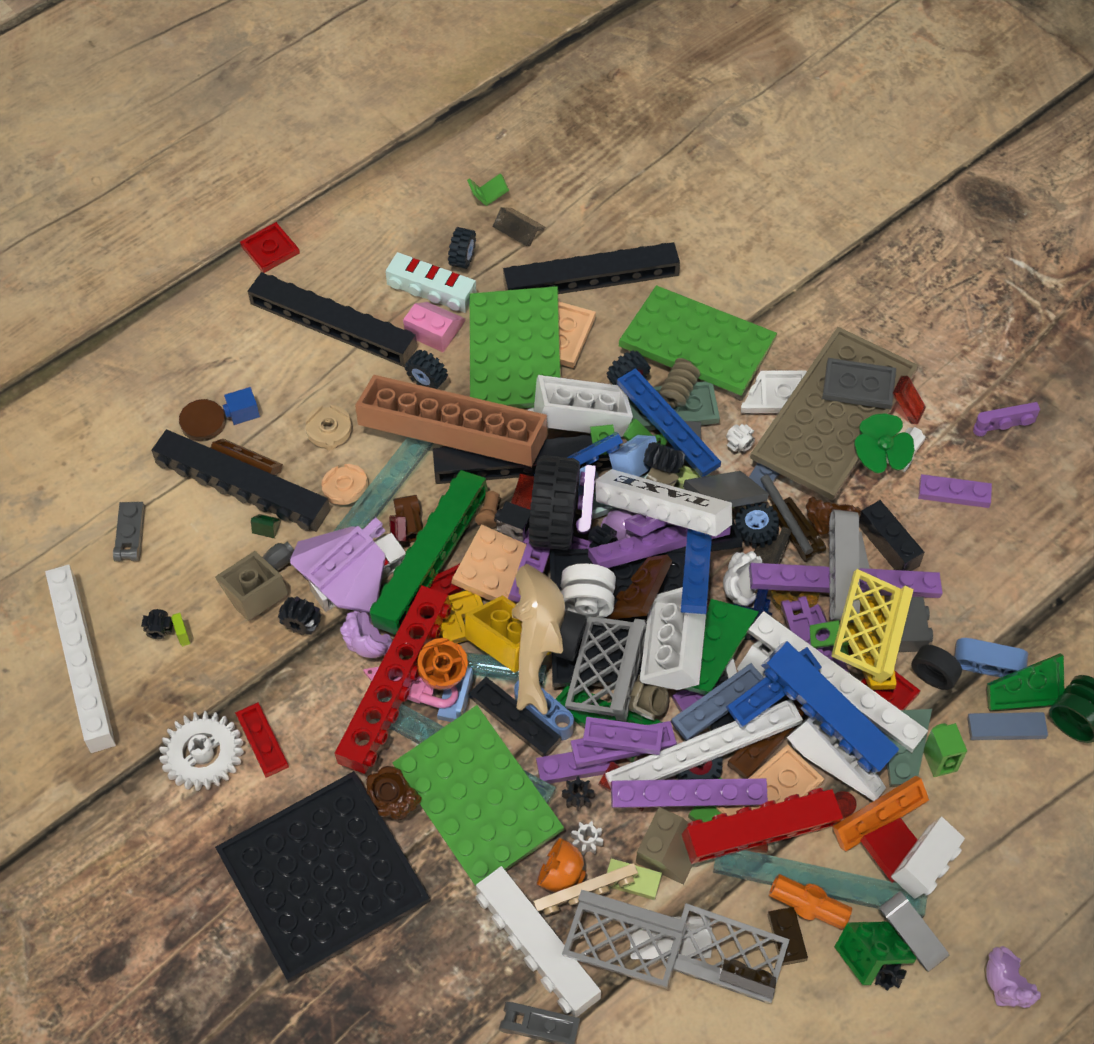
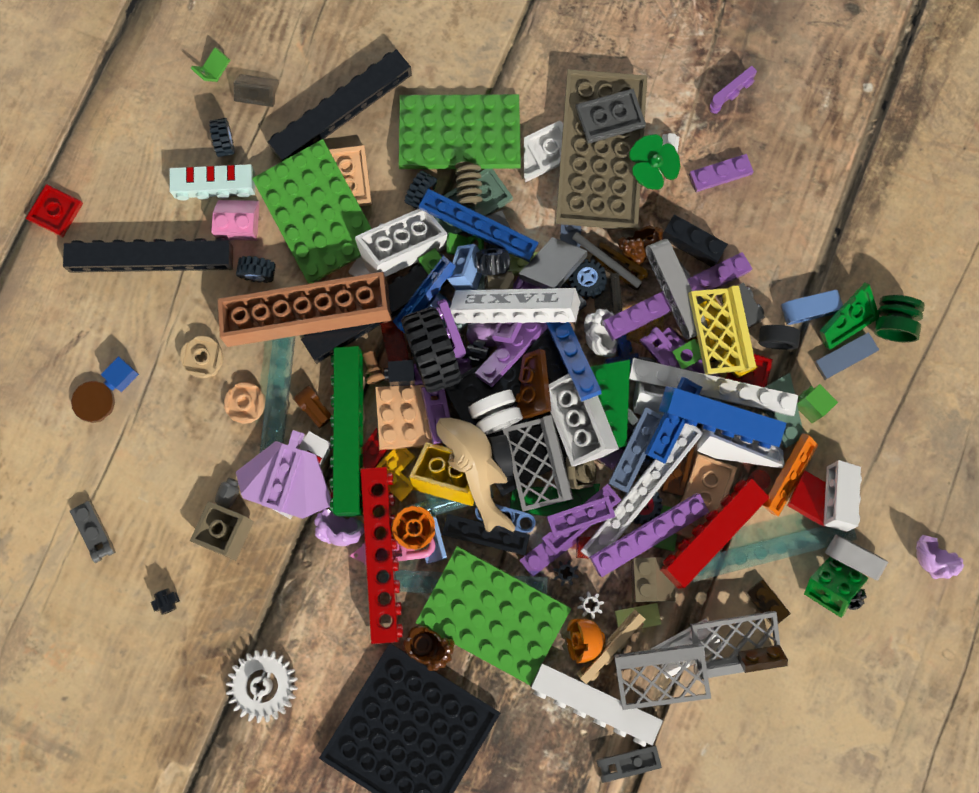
camera: 30 degrees left, 20 degrees up
white brick [45,565,116,753] -> none
black brick [151,429,330,532] -> none
lime tile [171,612,191,647] -> none
reddish brown plate [210,439,283,475] -> none
red tile [235,702,289,778] -> none
dark green slope [251,514,281,538] -> none
black gear [278,596,321,635] -> none
dark red tile [389,515,406,541] -> none
white gear [726,424,755,452] -> none
orange piece [769,874,852,930] -> none
clear red tile [893,376,926,424] -> none

